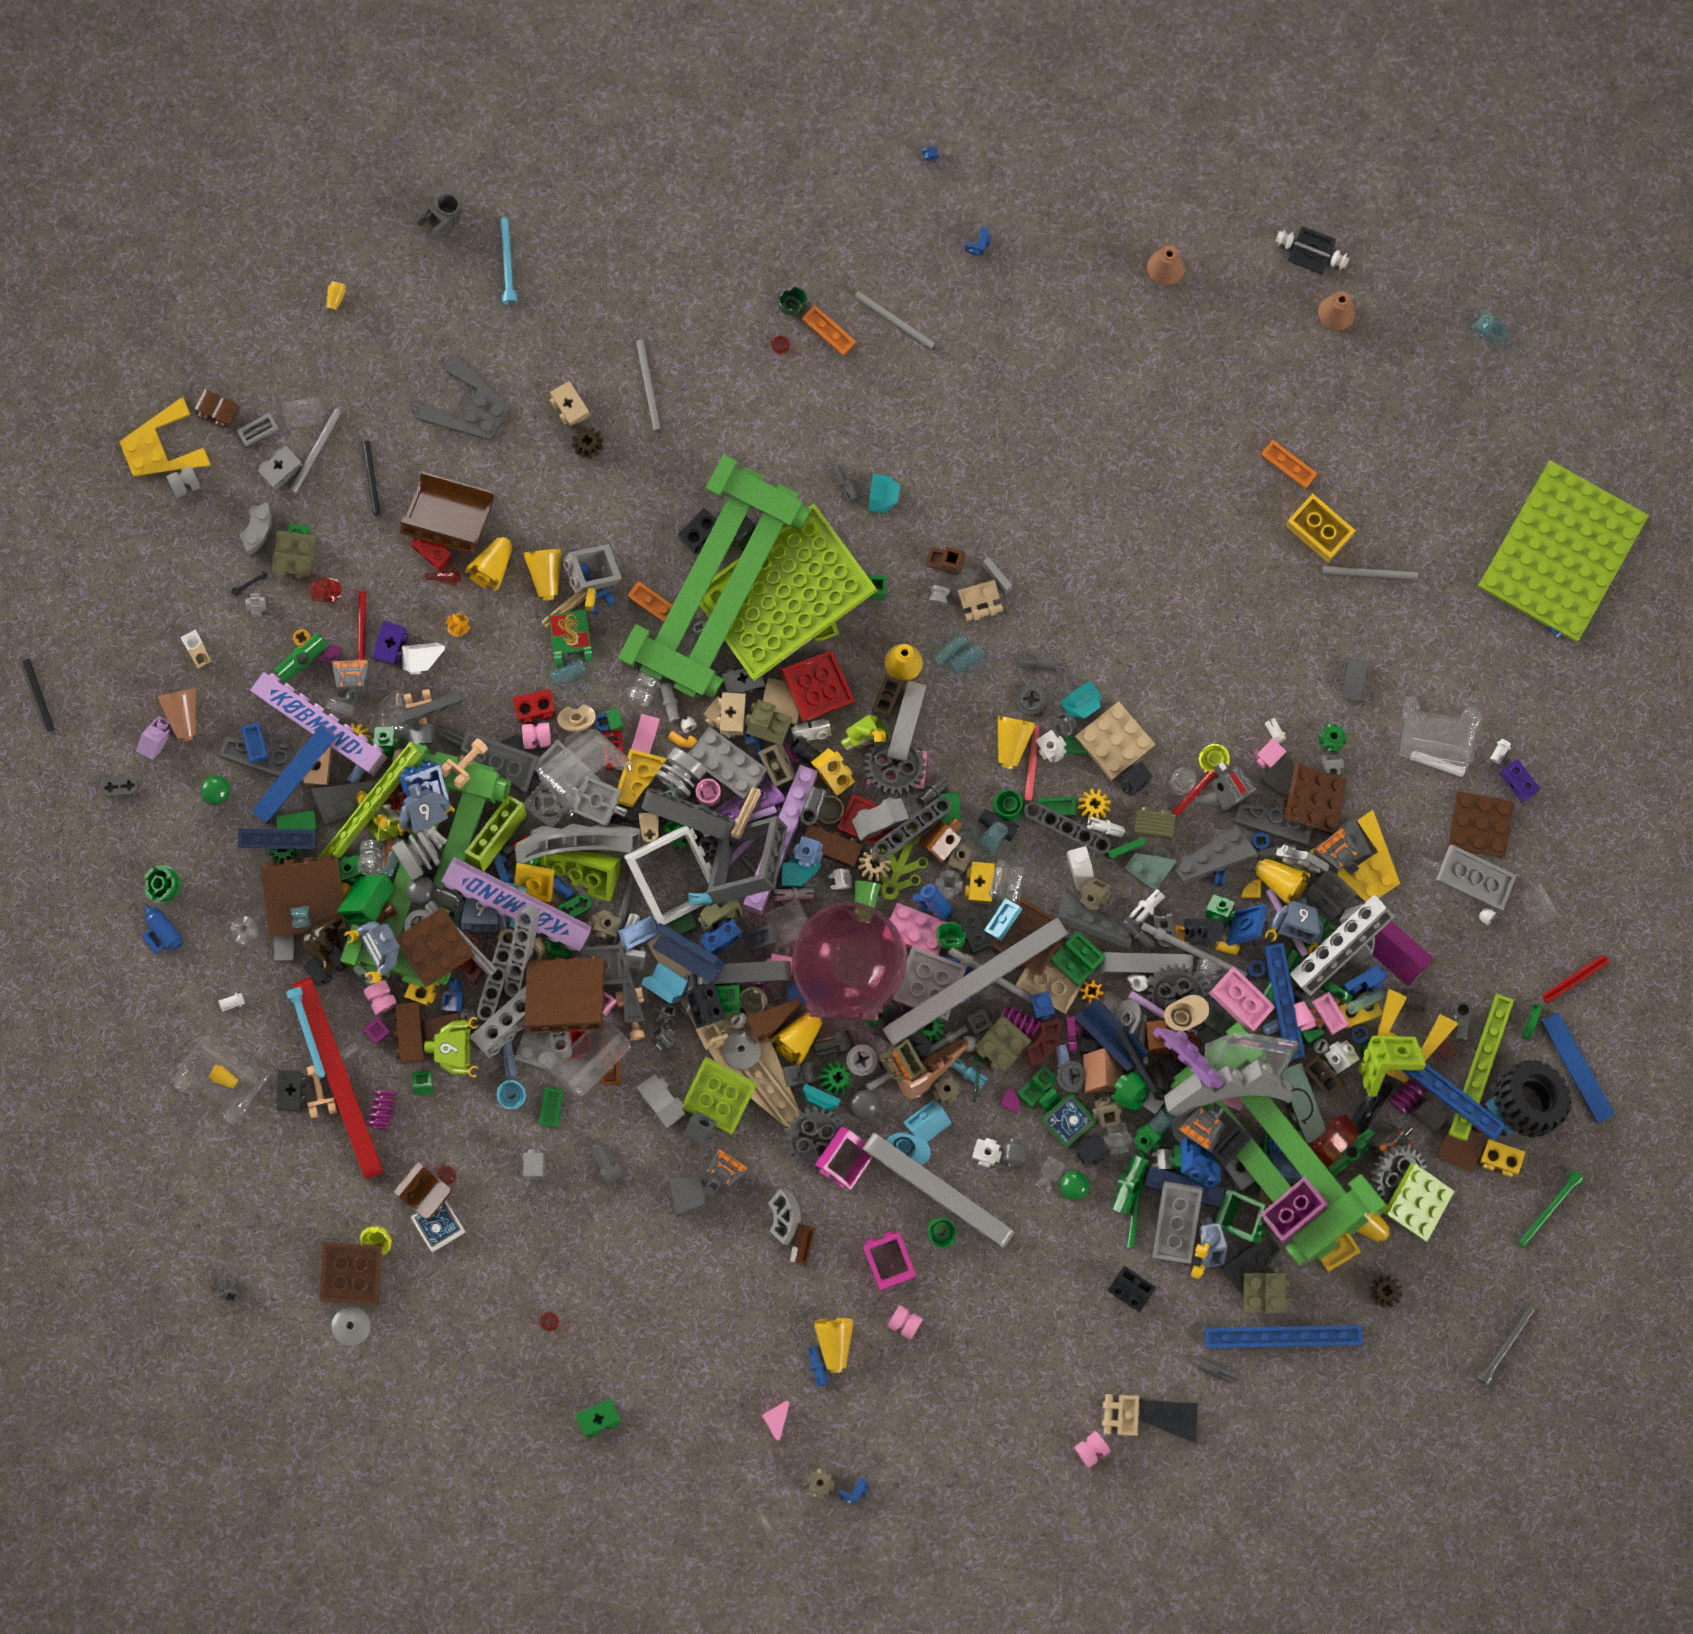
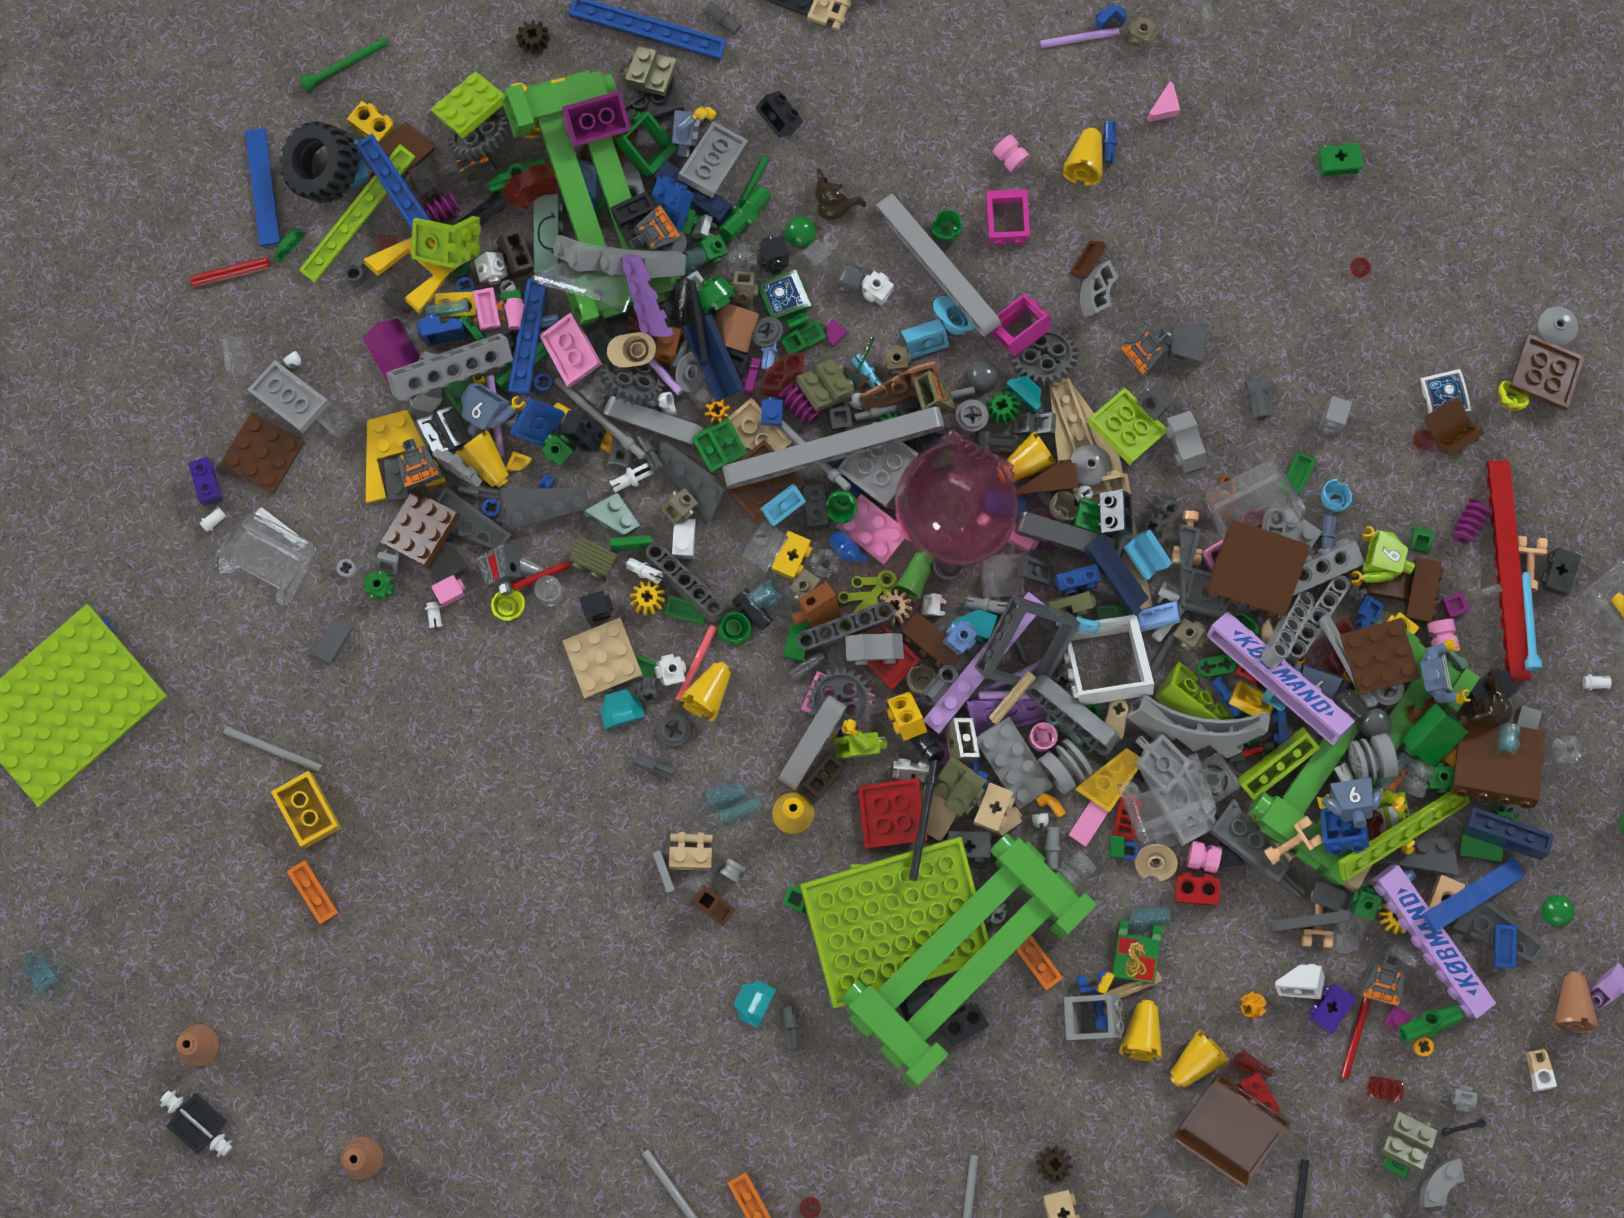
camera: 160 degrees left, 0 degrees up
none -> light grey bush [337,559,356,578]
none -> dark brown piece [815,168,866,220]
none -> black bar [909,760,939,881]
none -> lavender bar [1040,27,1119,49]

